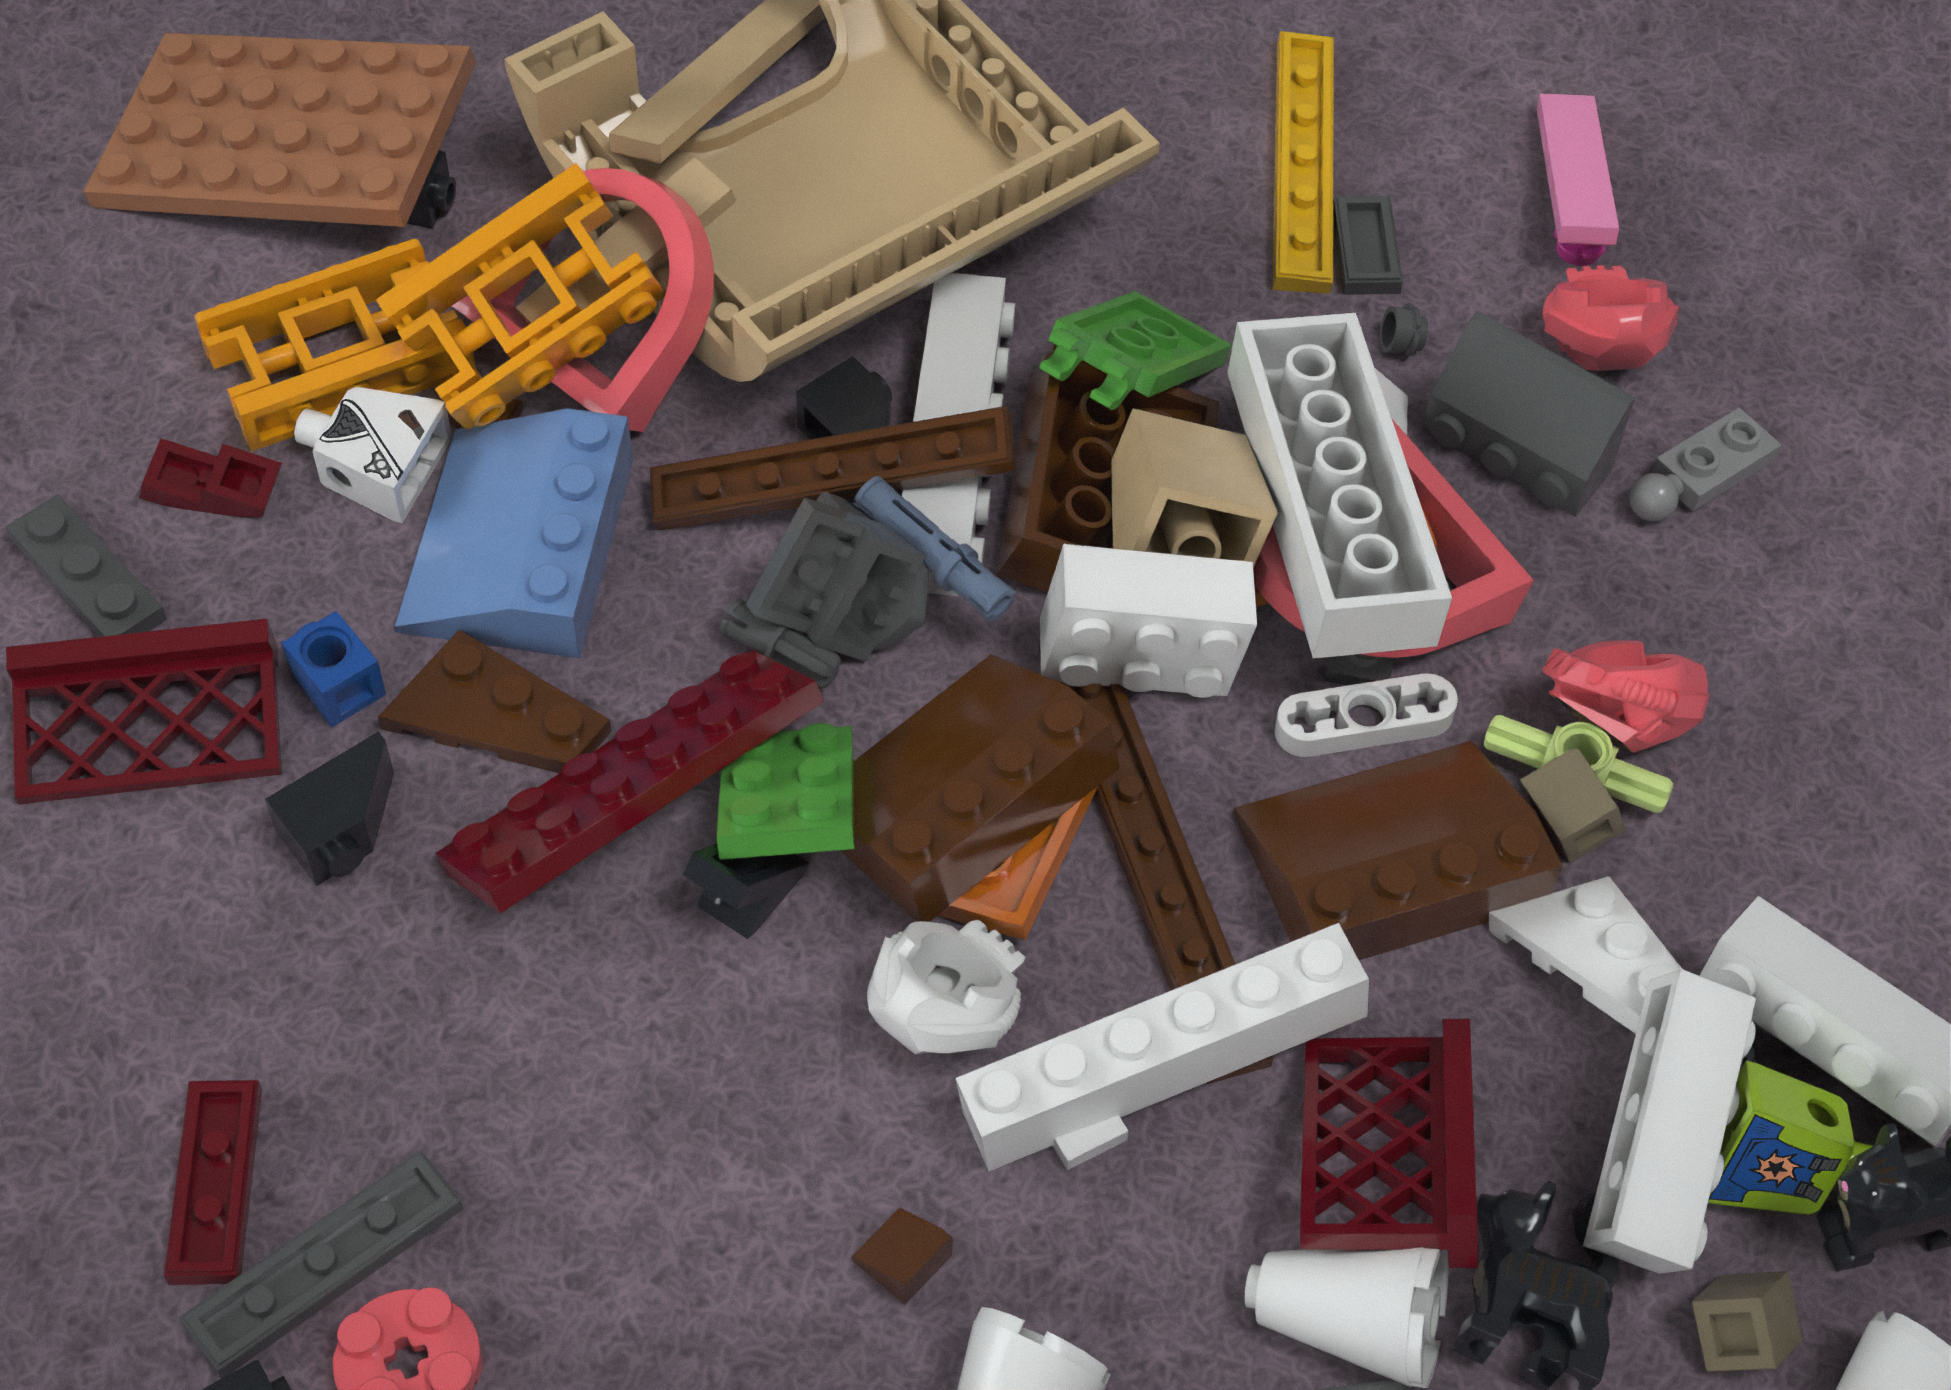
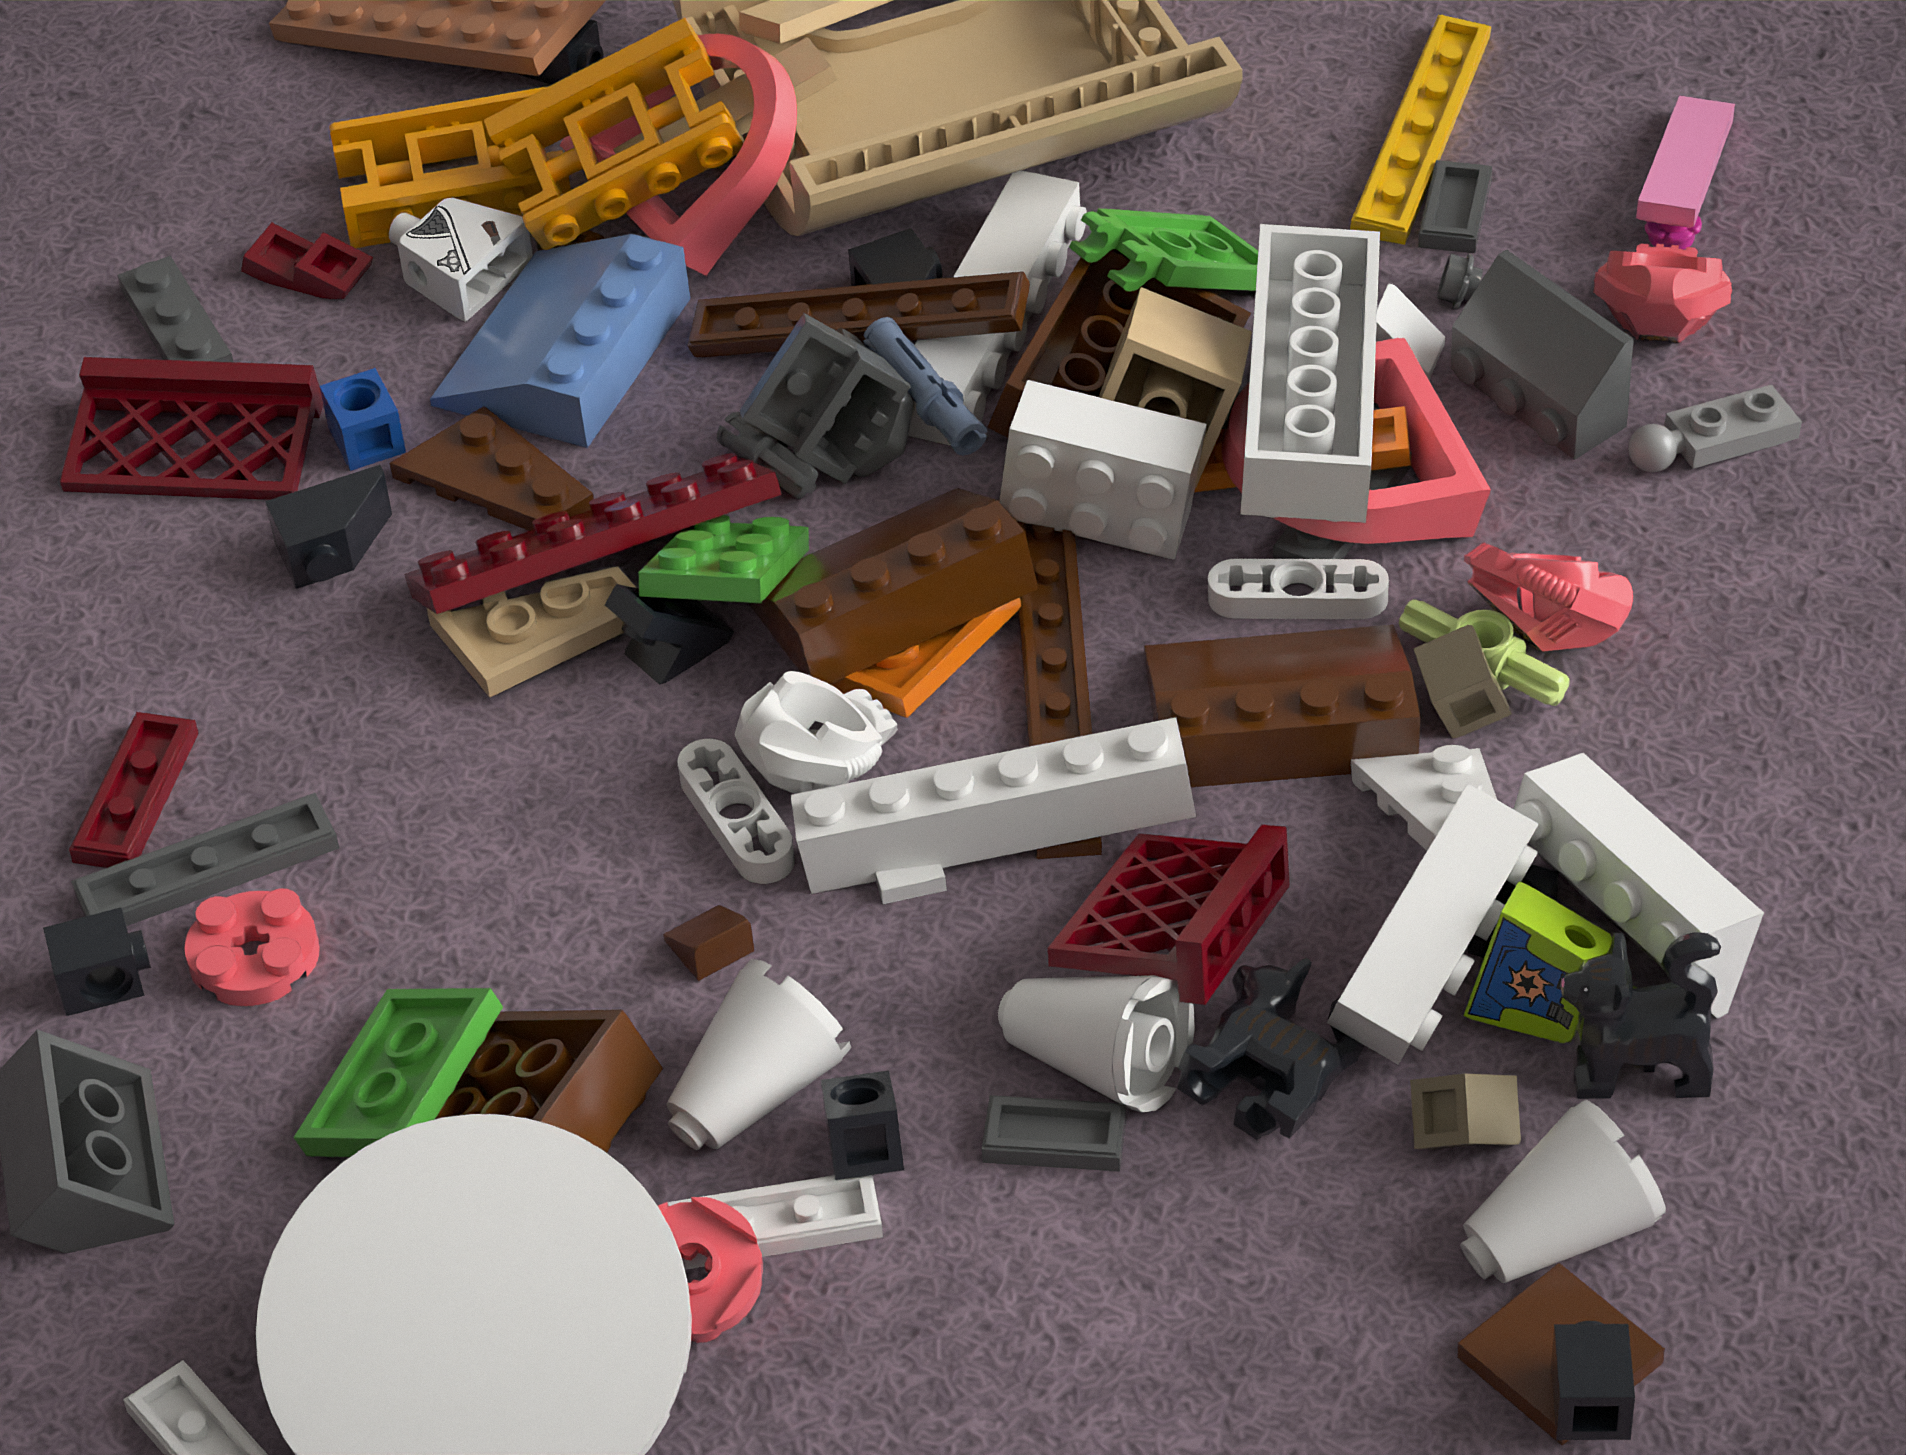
camera: 20 degrees right, 10 degrees down
none -> tan wing [427,566,636,697]
none -> white beam [678,739,795,884]

